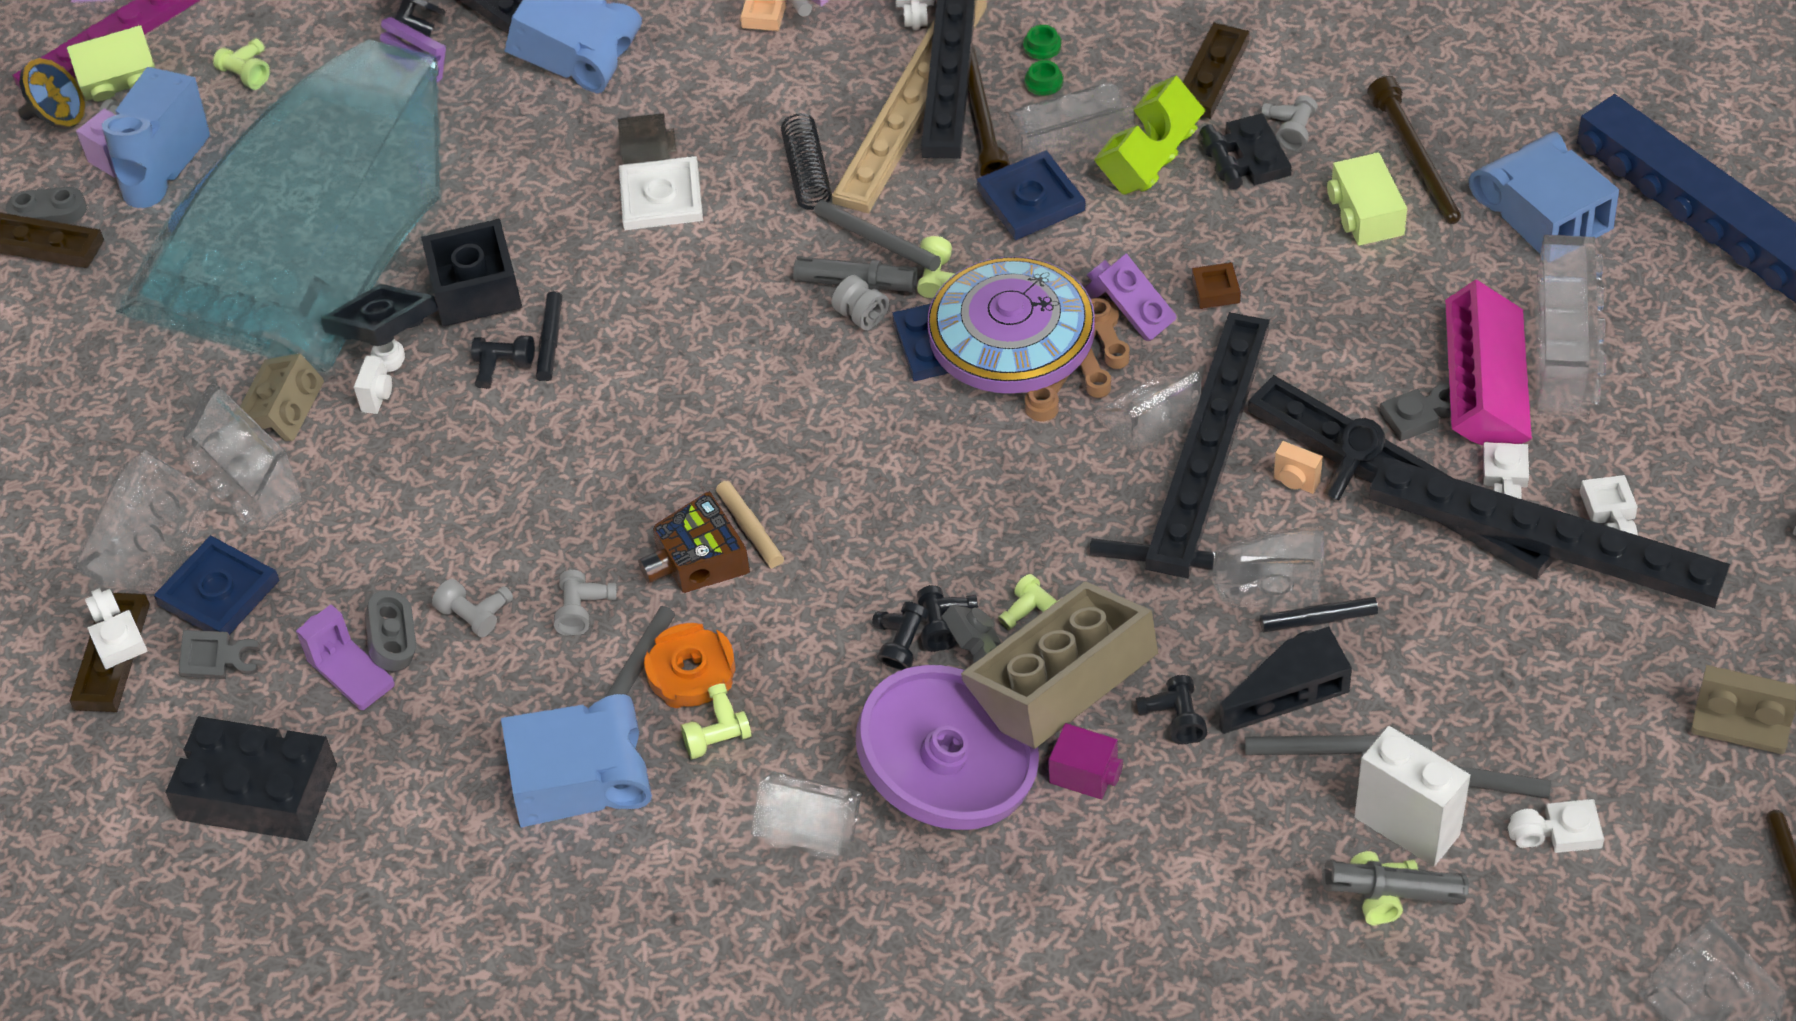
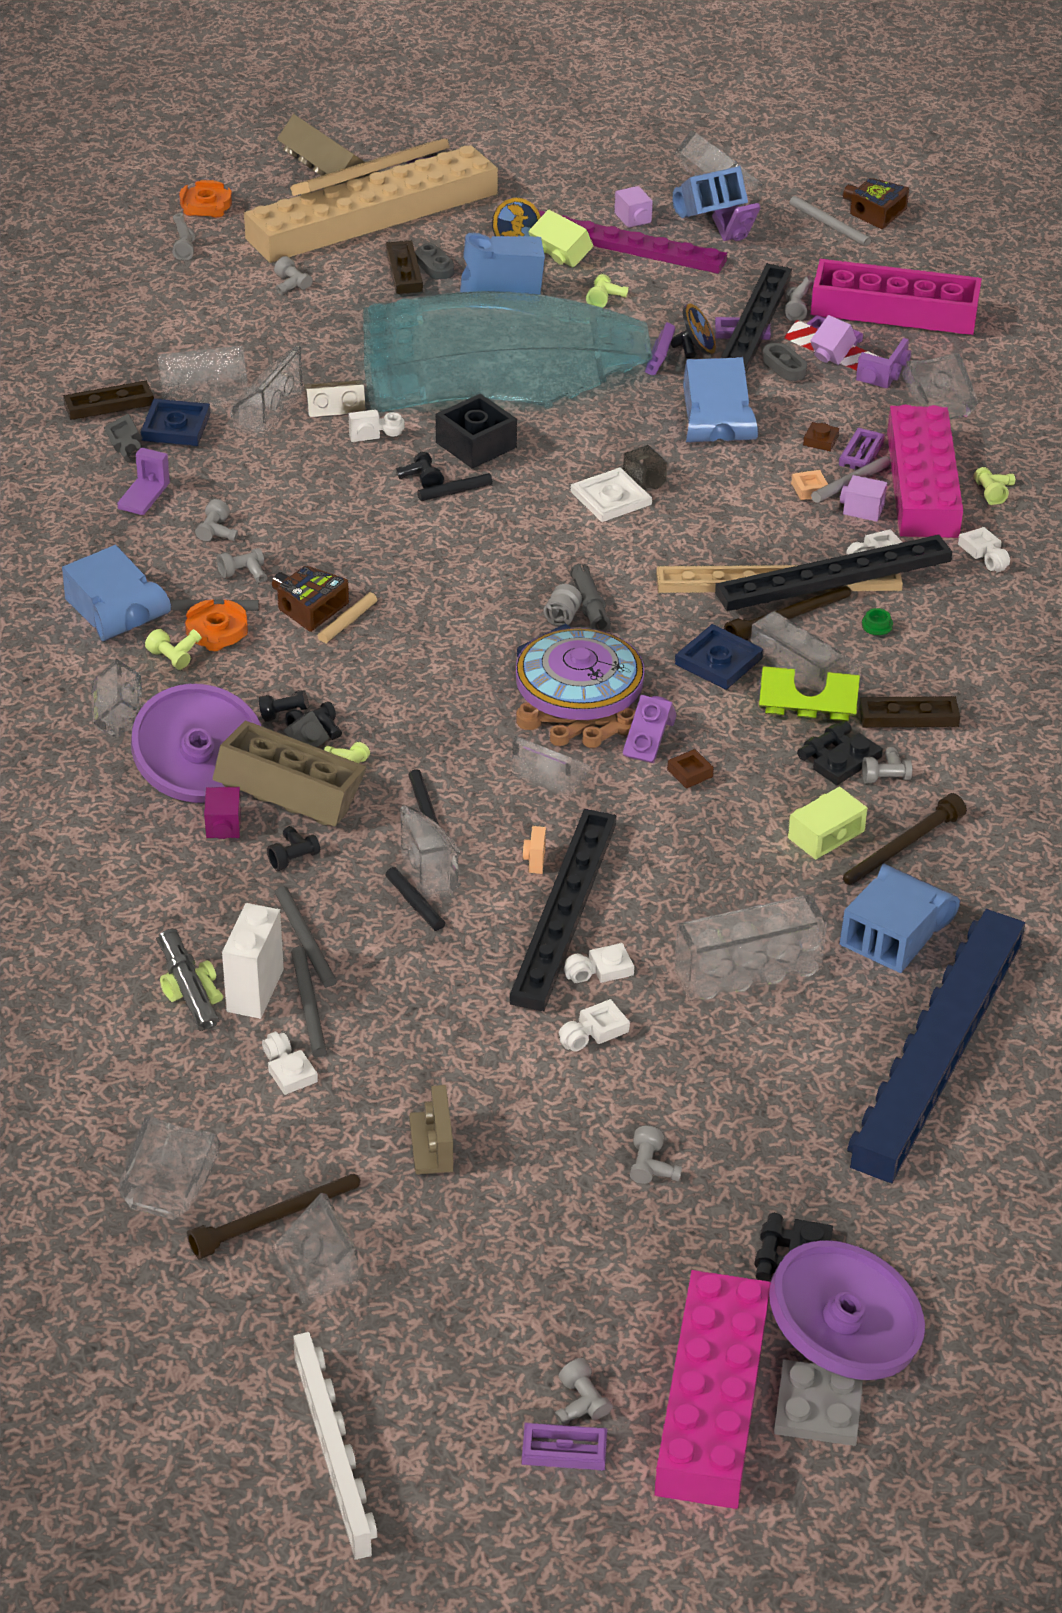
camera: 60 degrees right, 10 degrees down
white plate [85,588,147,669] -> none
black piece [165,716,337,841] -> none
black plate [320,284,438,346] -> none
dark grey plate [365,590,416,671] -> none
black piece [780,113,832,210] -> none
dark grey bar [815,200,941,271] -> none
yellowish green piece [917,236,955,298] -> none
green plate [1025,60,1063,96] -> none
black plate [1145,312,1270,579] -> none
black slope [1219,626,1352,734] -> none
black plate [1324,418,1385,501] -> none
black plate [1369,457,1730,609] -> none
dark grey plate [1380,383,1451,442] -> none
dark pink brick [1445,279,1532,446] -> none

